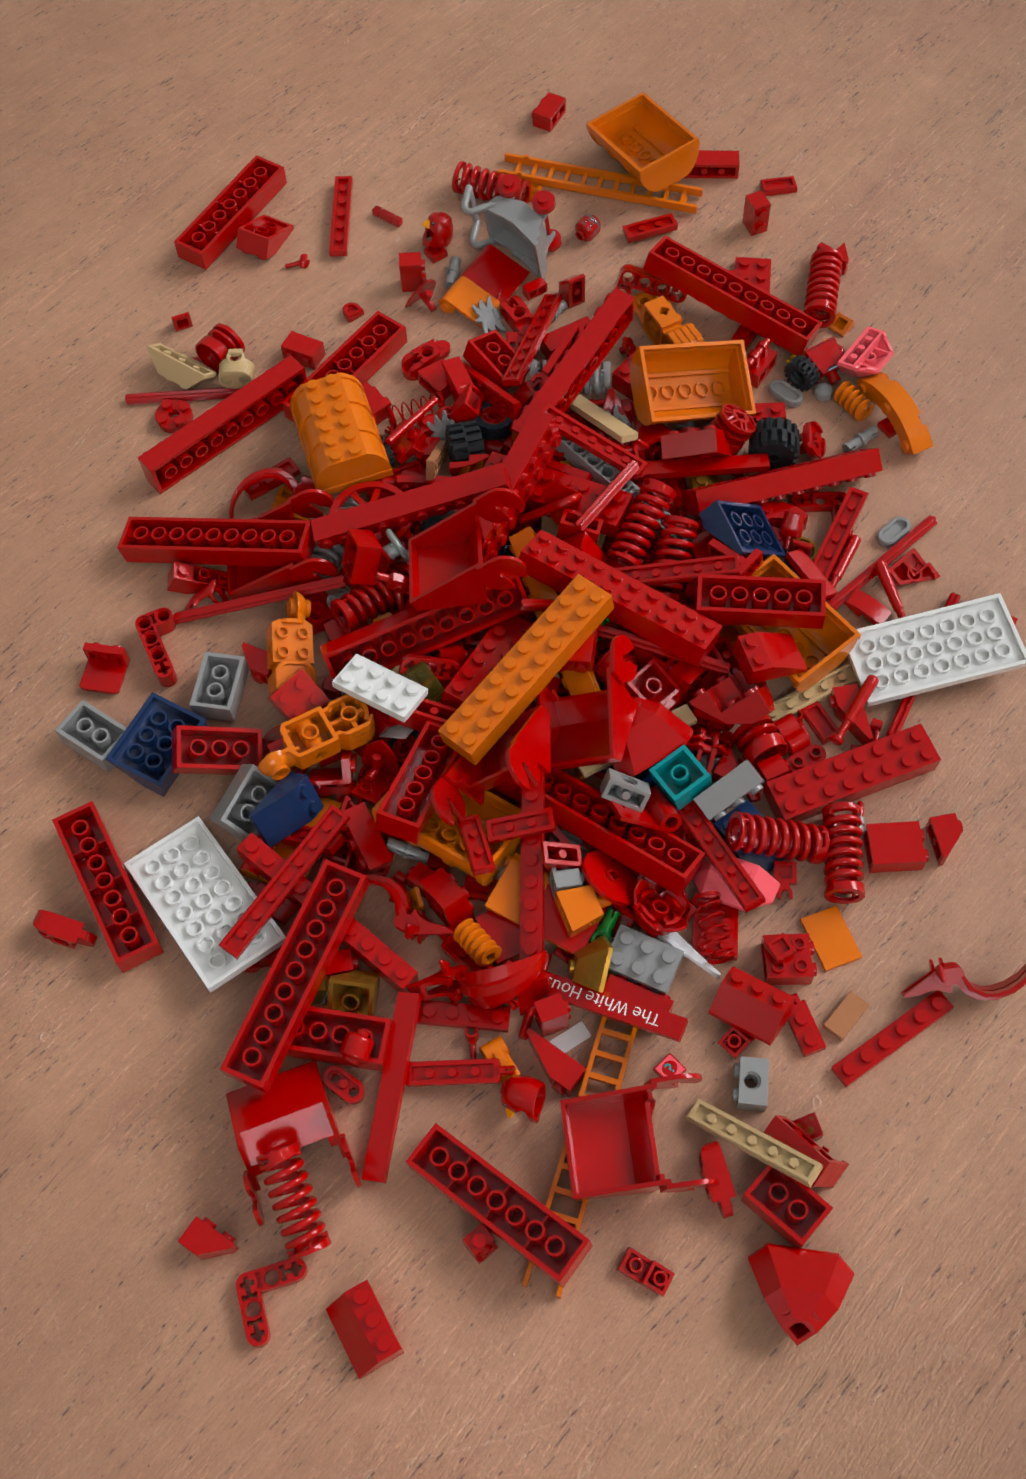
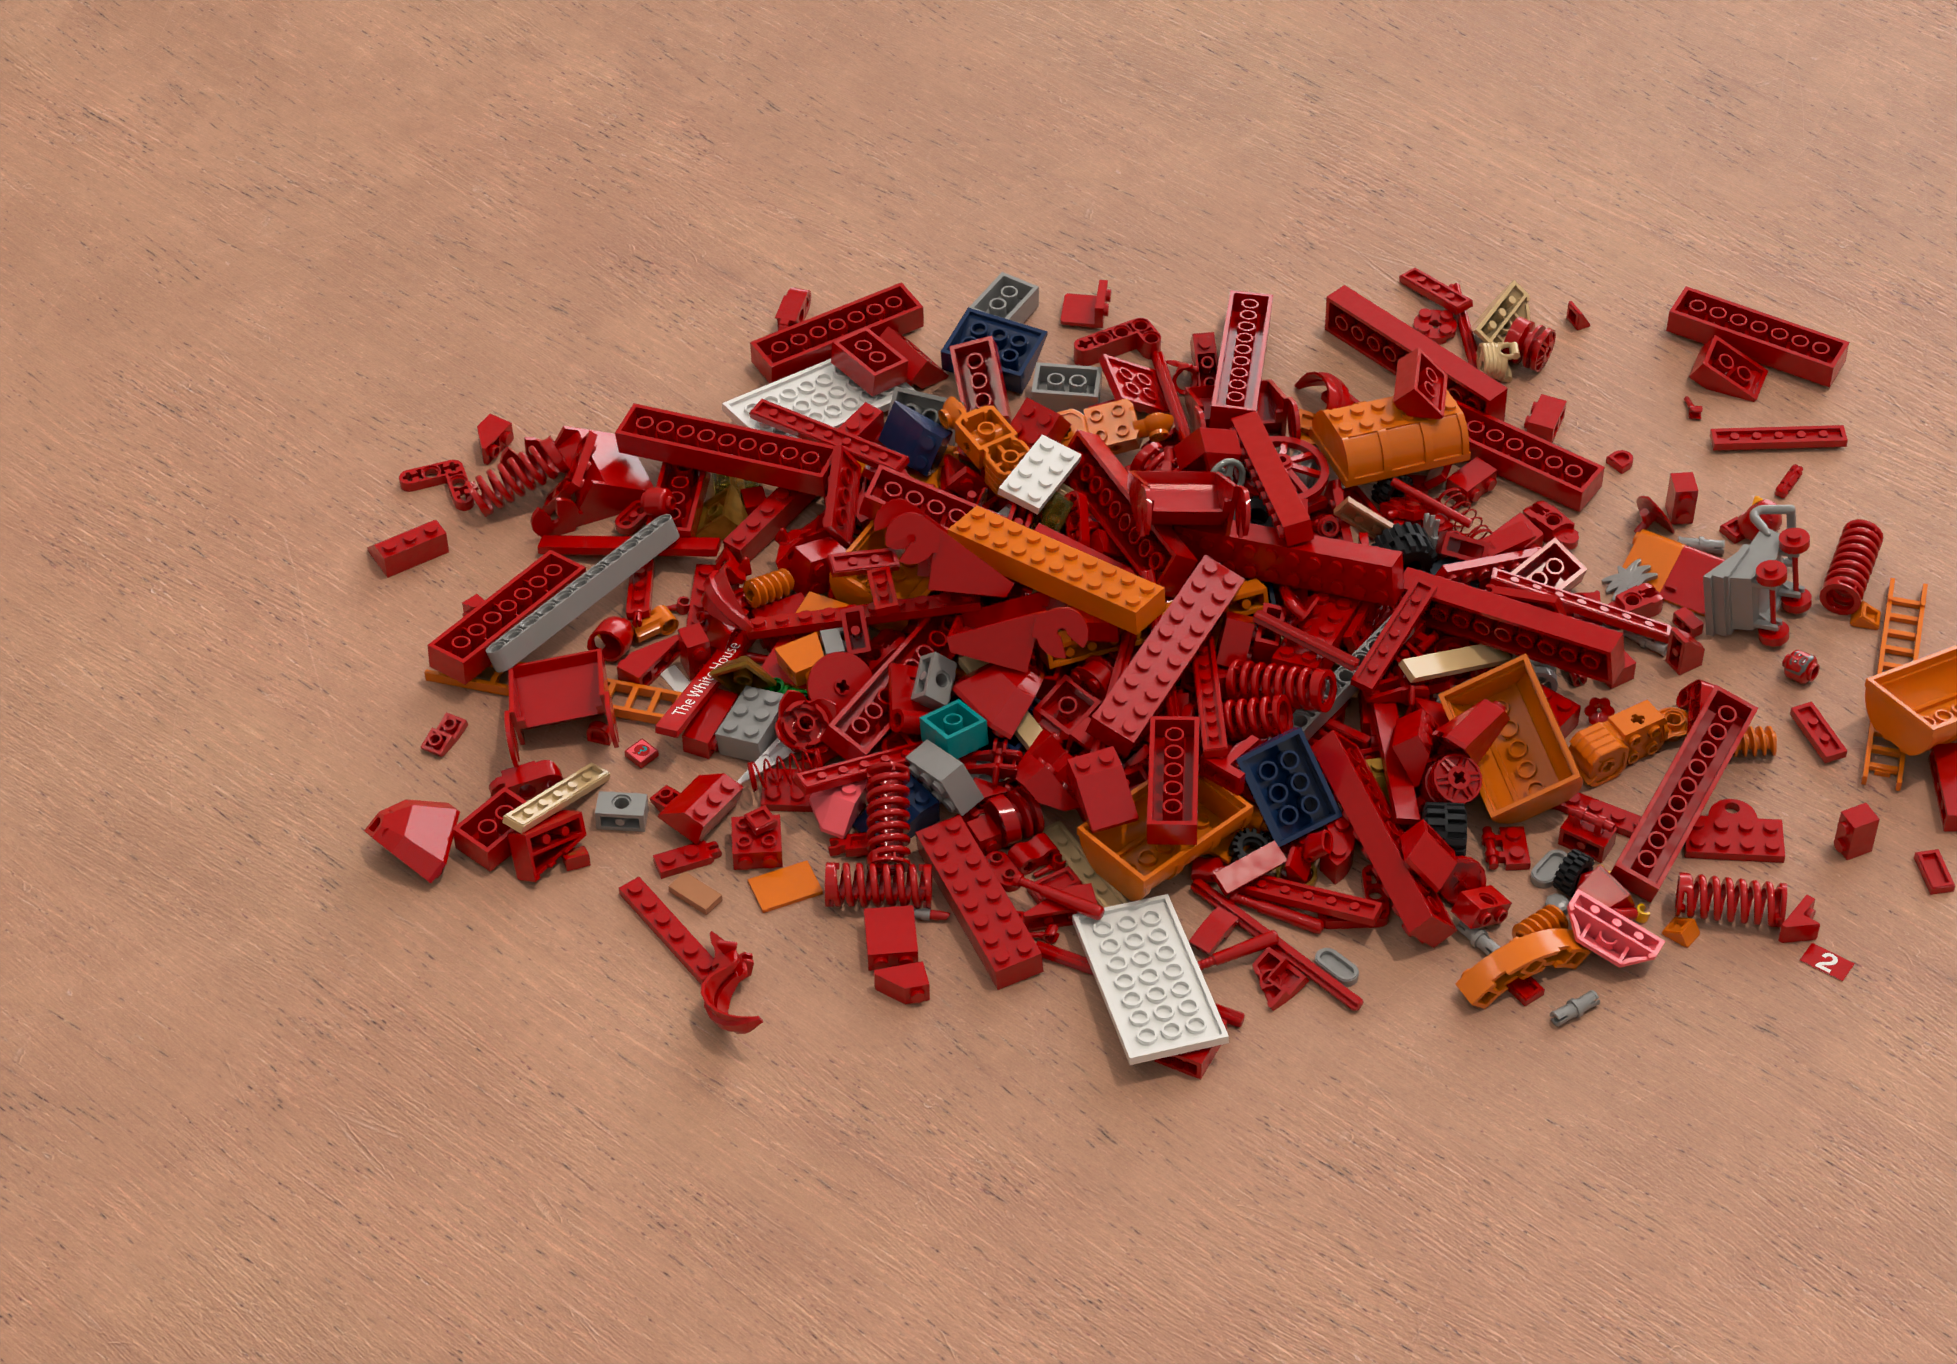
camera: 85 degrees right, 15 degrees down
none -> light grey beam [486,514,680,672]
none -> red plate [542,431,598,515]
none -> red plate [822,445,862,548]
none -> red brick [831,327,908,397]
none -> red slope [880,326,949,389]
none -> red plate [1098,354,1171,415]
none -> red slope [1393,347,1448,419]
none -> red tile [1399,268,1473,315]
none -> red slope [1400,819,1457,893]
none -> red slope [1432,699,1510,765]
none -> red brick [1451,885,1512,929]
none -> light grey pin [1550,990,1600,1027]
none -> red sticker [1800,943,1855,981]

